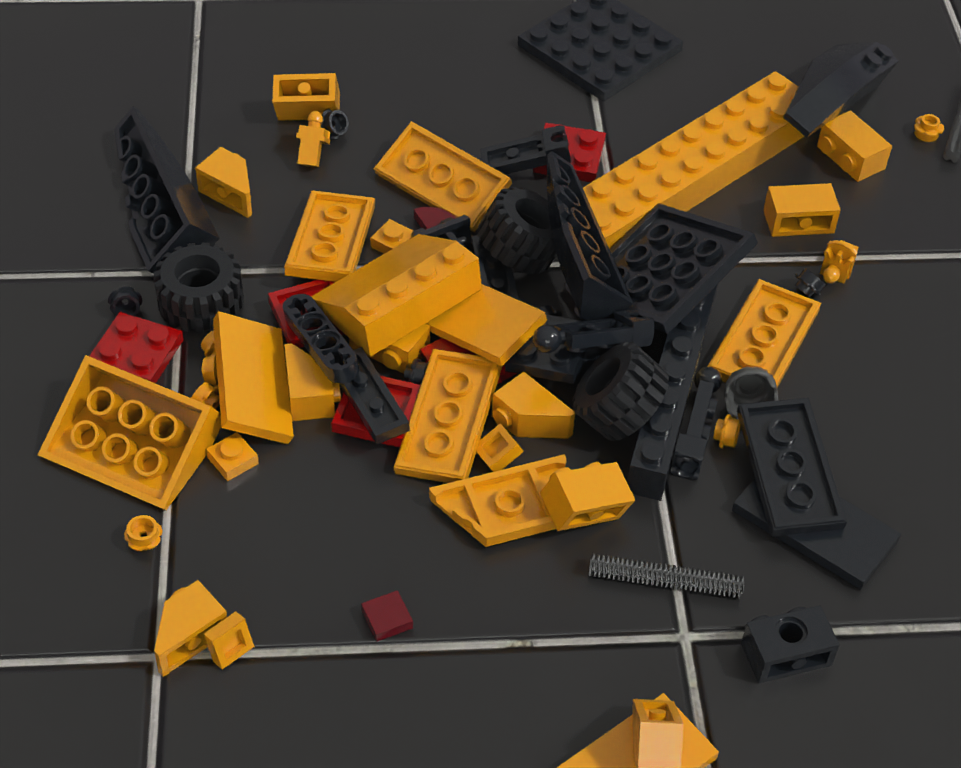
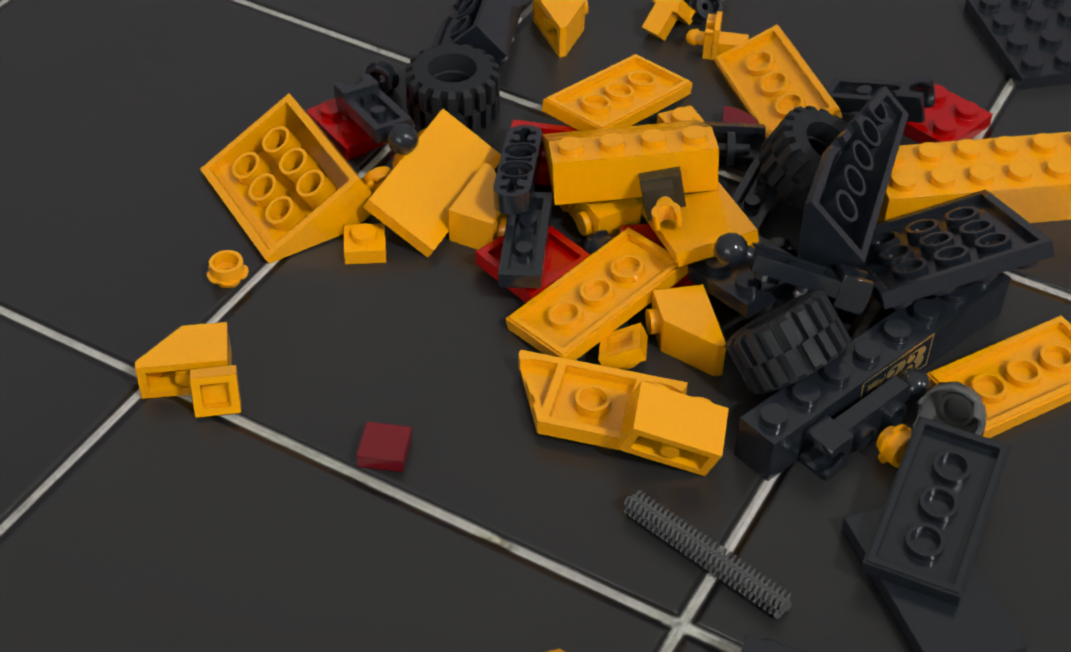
camera: 35 degrees right, 5 degrees down
none -> black plate [334,74,419,155]
none -> pearl dark grey piece [639,166,686,231]
none -> light orange piece [686,11,749,61]

